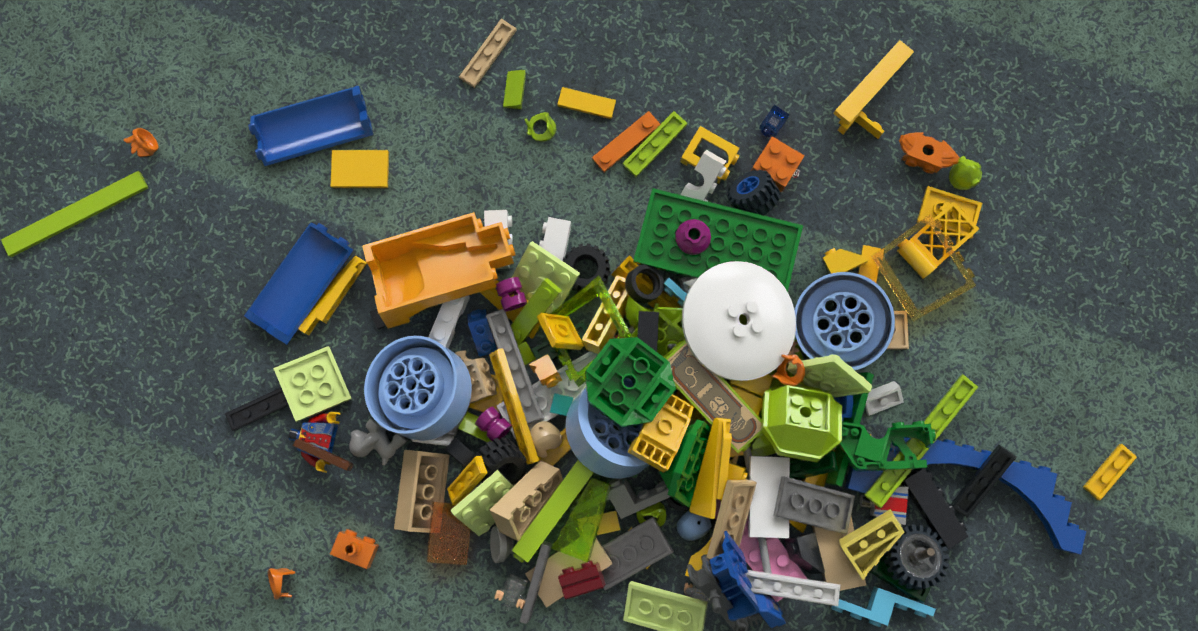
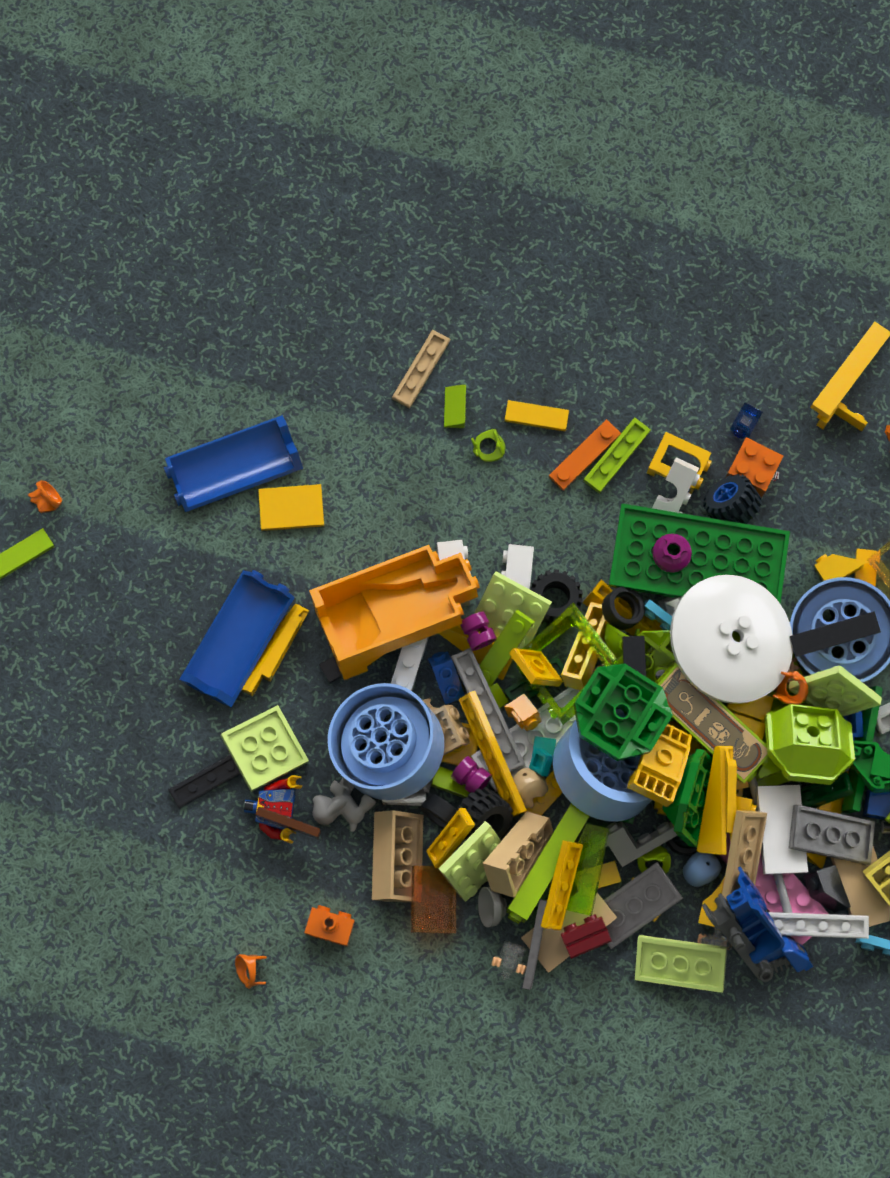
camera: 10 degrees left, 5 degrees down
none -> teal tile [529,748,554,776]
none -> yellow tile [541,840,583,930]
none -> black tile [790,611,881,657]

